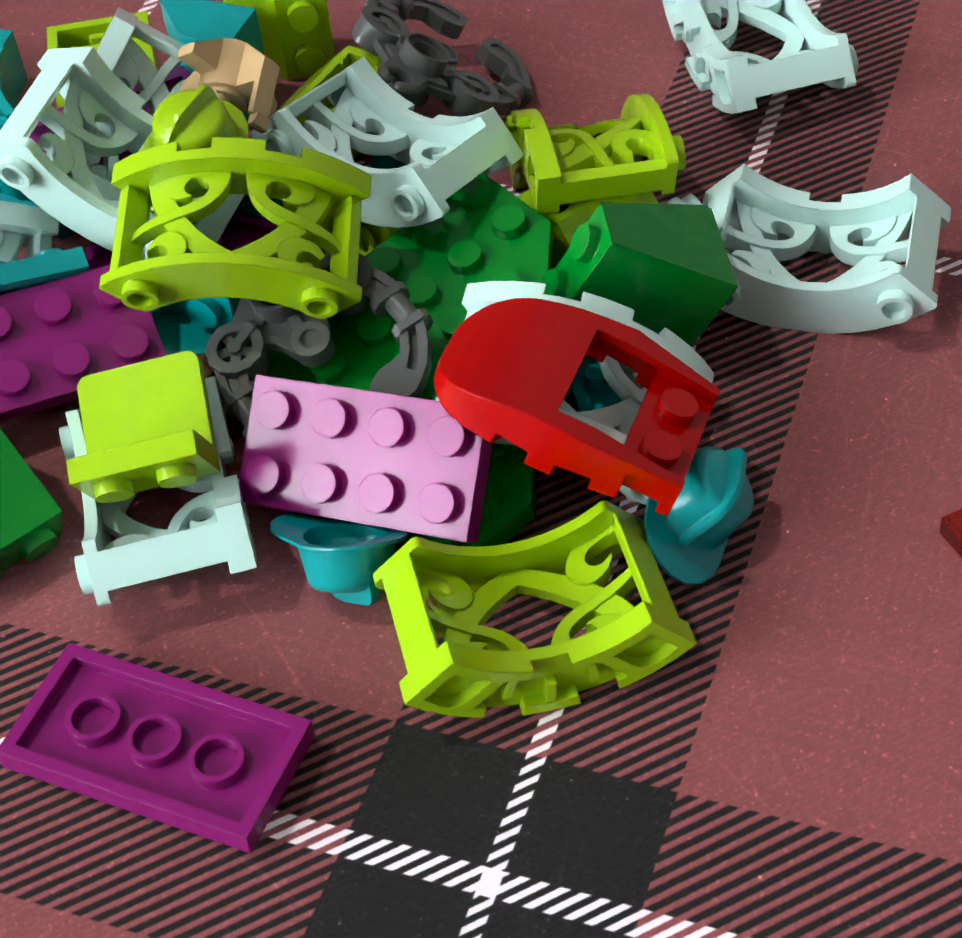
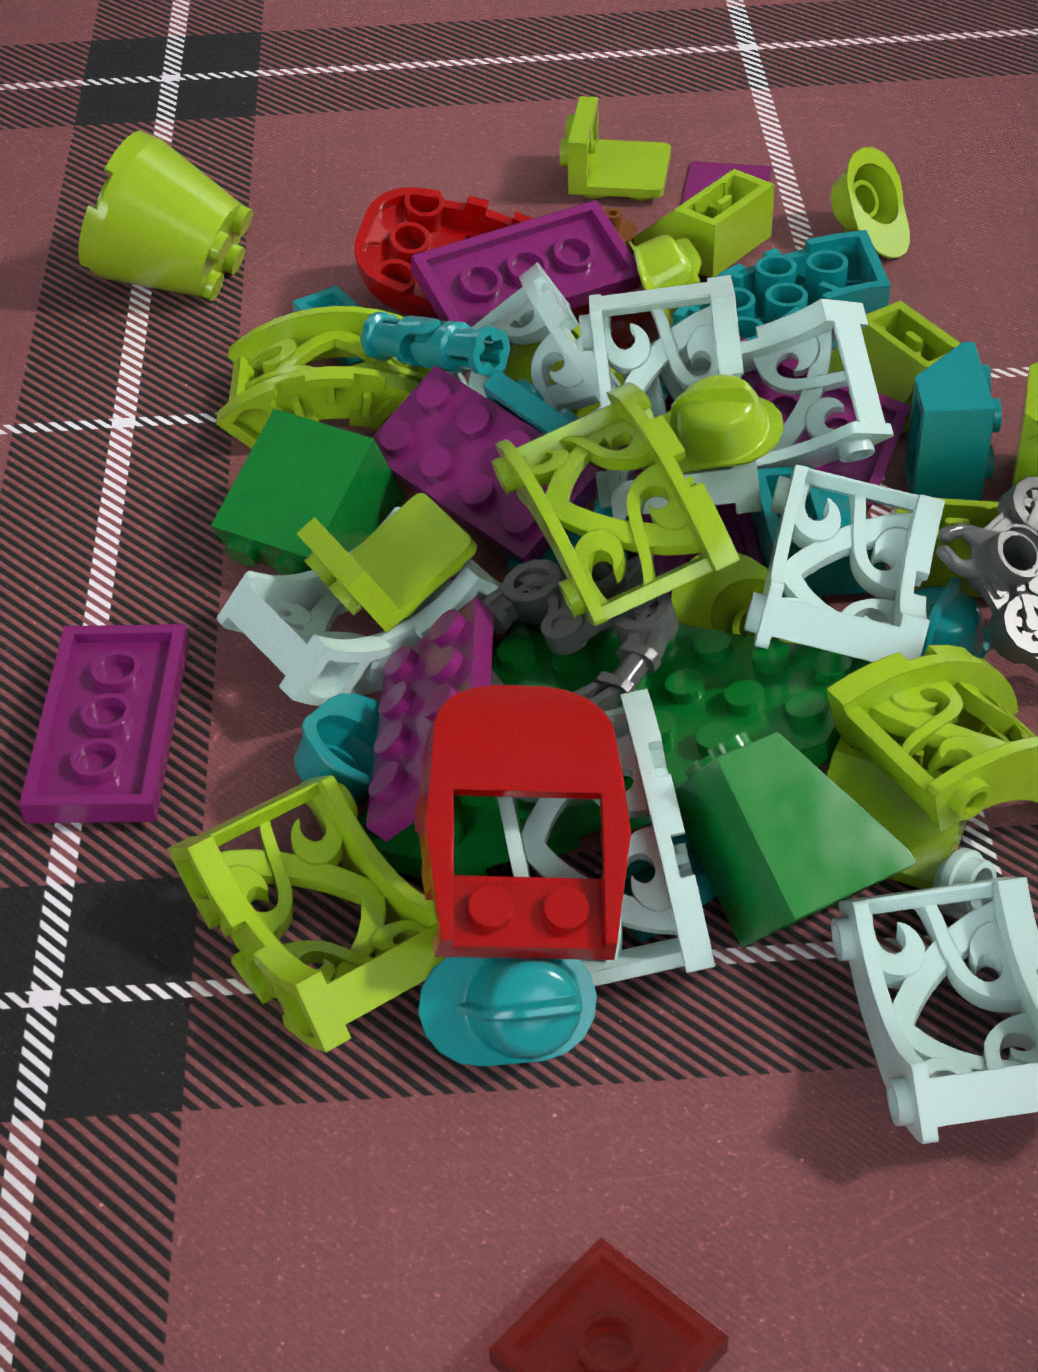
camera: 65 degrees right, 5 degrees down
tan piece [177,38,280,138] -> none

